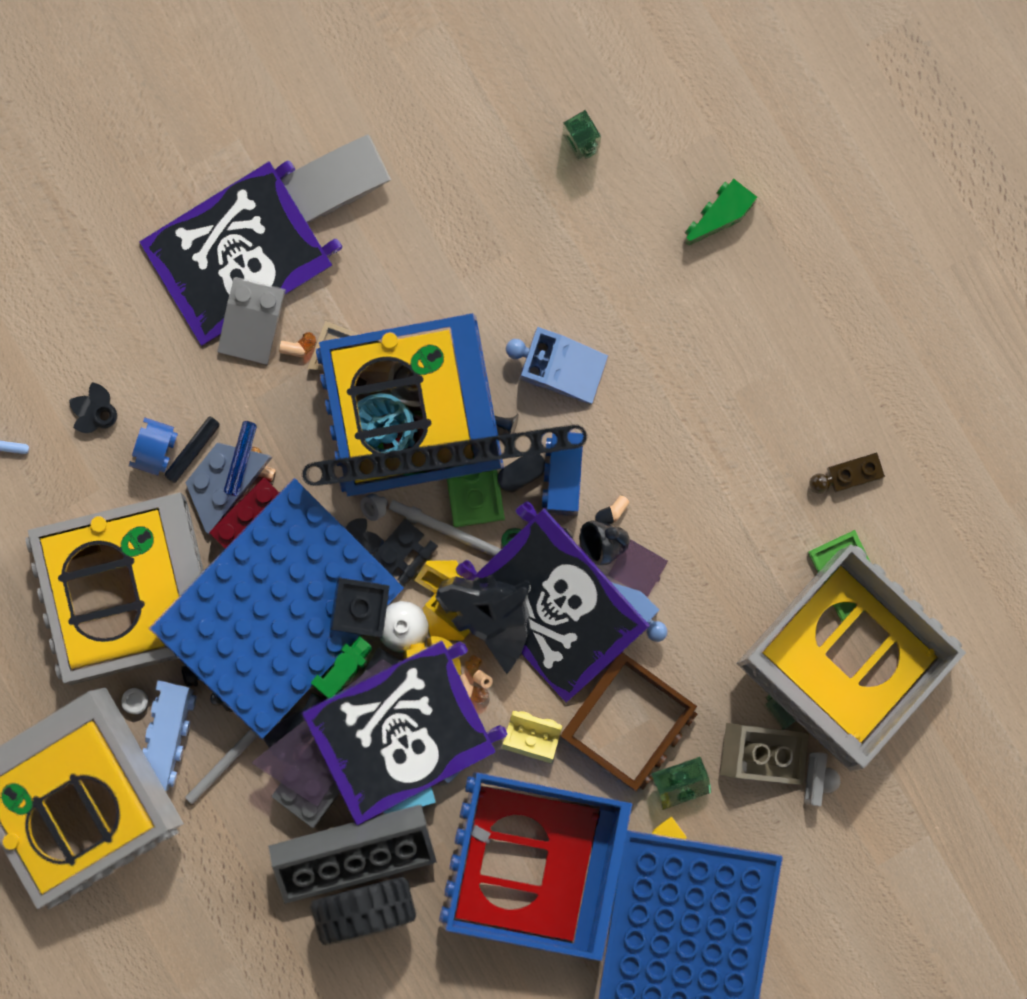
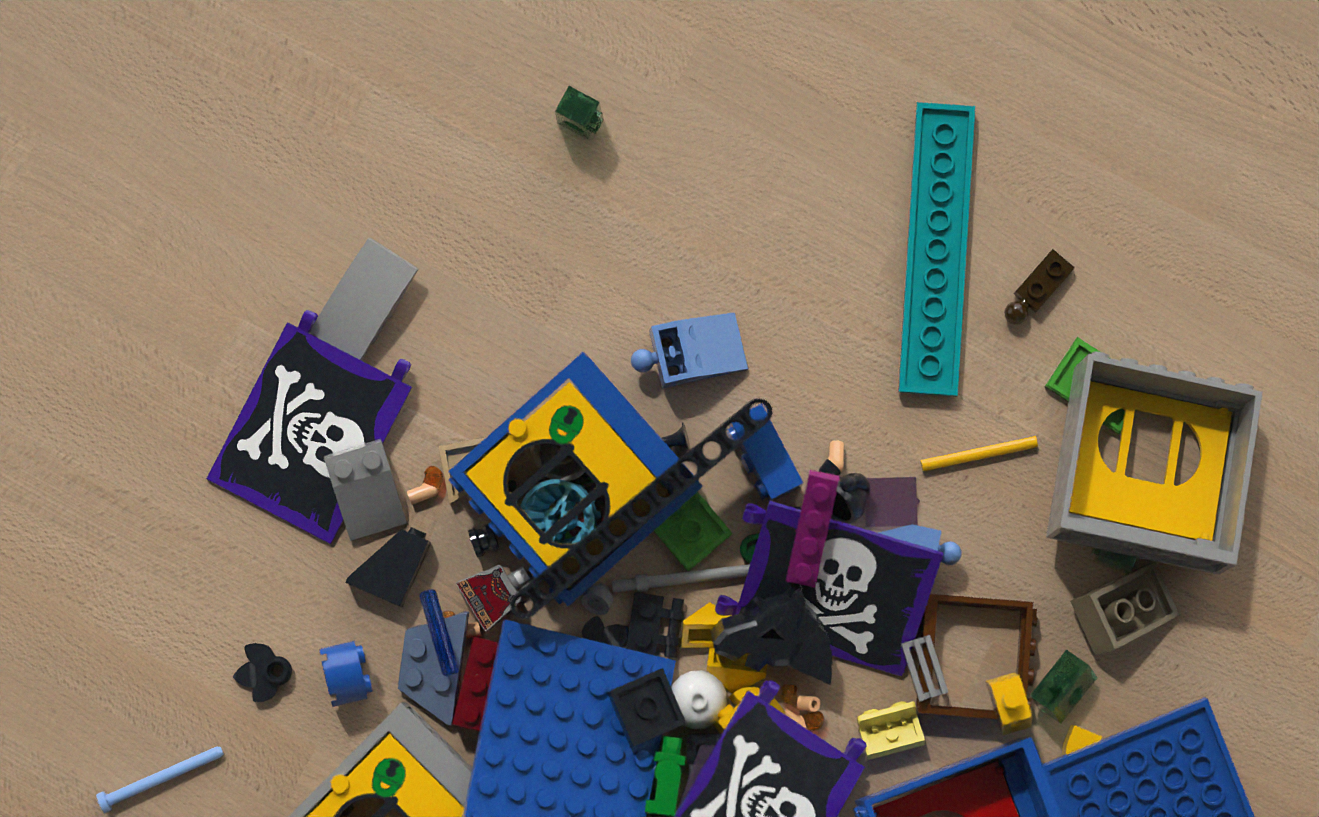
camera: 30 degrees left, 0 degrees up
black axle [164,416,220,483] -> none
black tile [498,454,545,492] -> none
green slope [685,178,758,246] -> none
light grey tile [804,752,841,806] -> none
none -> black slope [345,527,431,607]
none -> torso [456,565,531,632]
none -> black wheel [468,522,500,558]
none -> magenta plate [786,470,839,587]
none -> teal plate [898,102,975,397]
none -> light grey tile [901,635,948,701]
none -> yellow bar [920,436,1038,472]
none -> yellow torso [985,672,1032,736]

